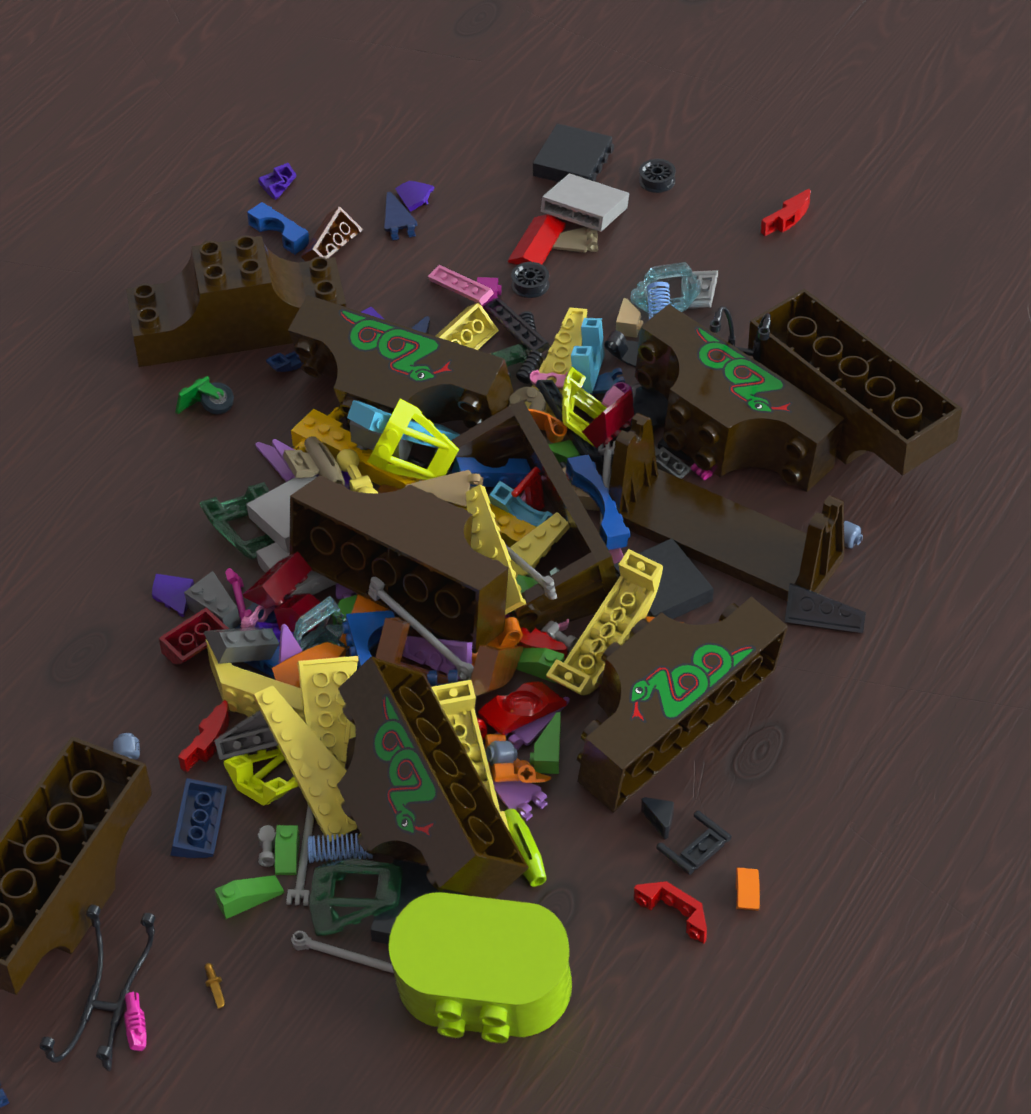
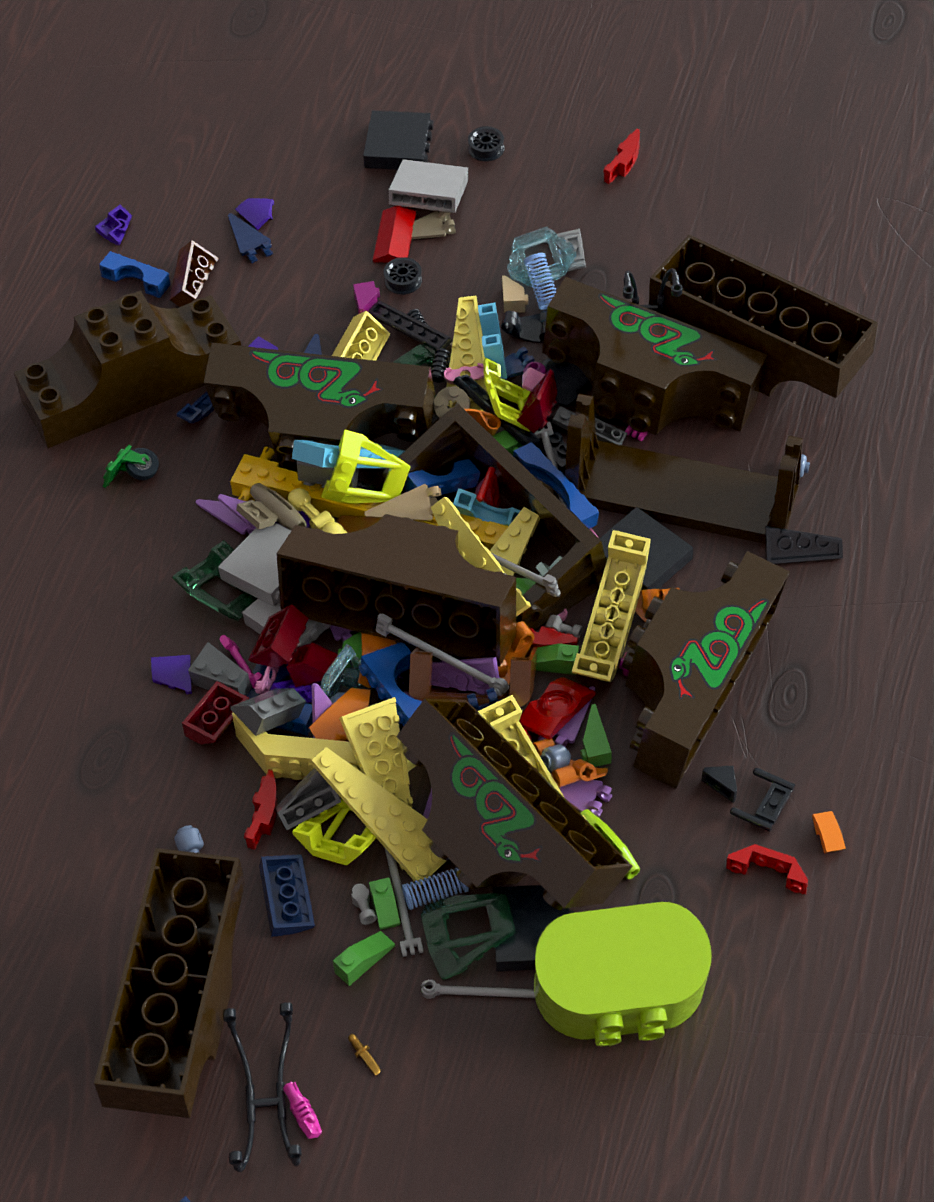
camera: 15 degrees left, 5 degrees up
bright pink plate [428,265,494,305] -> none

